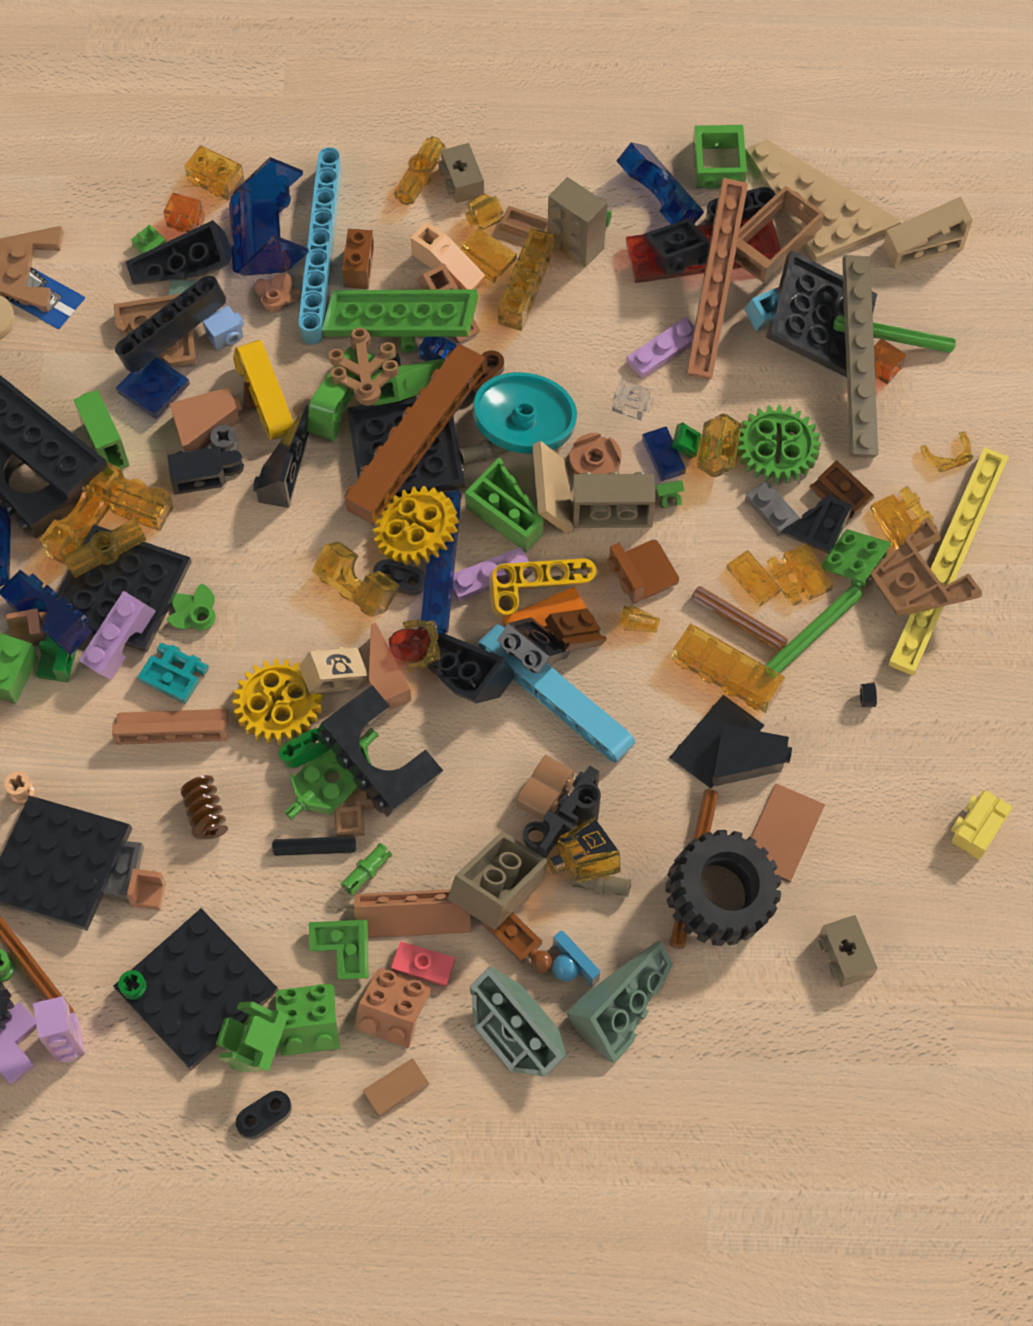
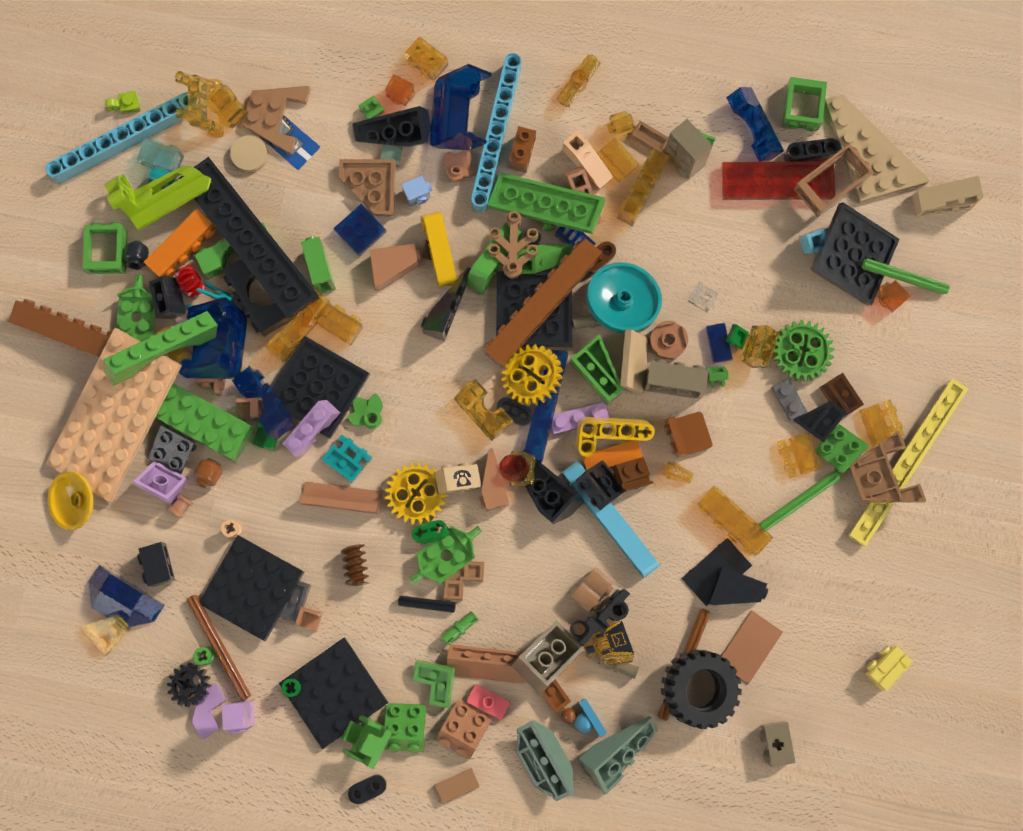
camera: 10 degrees right, 15 degrees up
clear yellow piece [63,519,146,578] -> none
black beam [115,276,226,372] -> none
black hinge [167,447,245,495] -> none
flat silver wheel [210,425,239,452] -> none
black arch [317,685,443,817] -> none
dark tan brick [438,143,484,203] -> none
lavender plate [626,317,695,379] -> none
black plate [644,218,710,275] -> none
nougat plate [686,178,748,380] -> none
dark orange axle [692,586,788,652] -> none
clear yellow plate [726,550,782,607] -> none
dark tan plate [842,255,878,457] -> none
black axle [860,682,877,707] -> none
clear yellow cap [920,431,973,472] -> none

